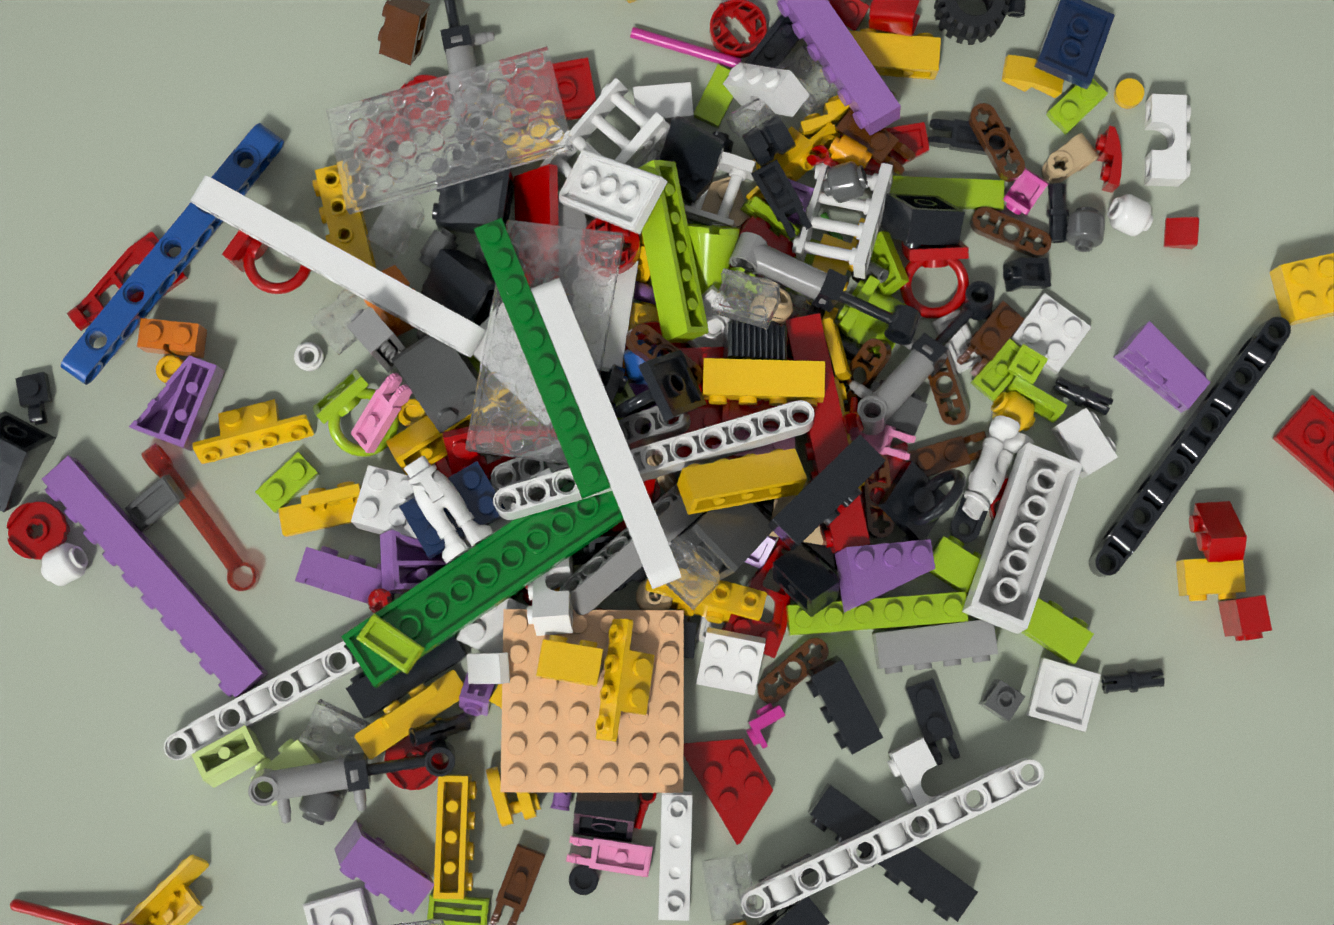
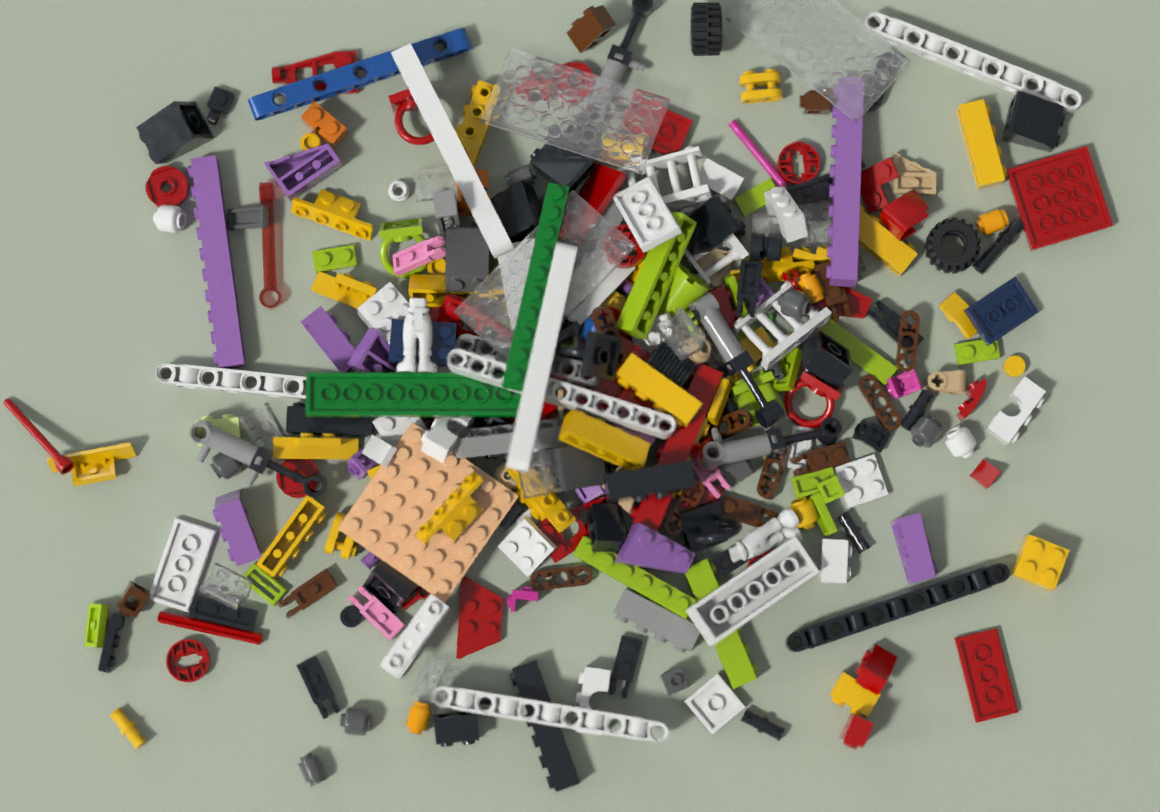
camera: 35 degrees right, 0 degrees up
yellowish green brick [191,725,267,788] -> none
lime tile [356,613,425,674] -> none
clear bracket [367,189,425,259] -> none
red axle [368,588,392,613] -> none
black pin [408,712,471,747] -> none
yellow brick [536,635,603,687] -> none
black brick [805,655,883,755] -> none

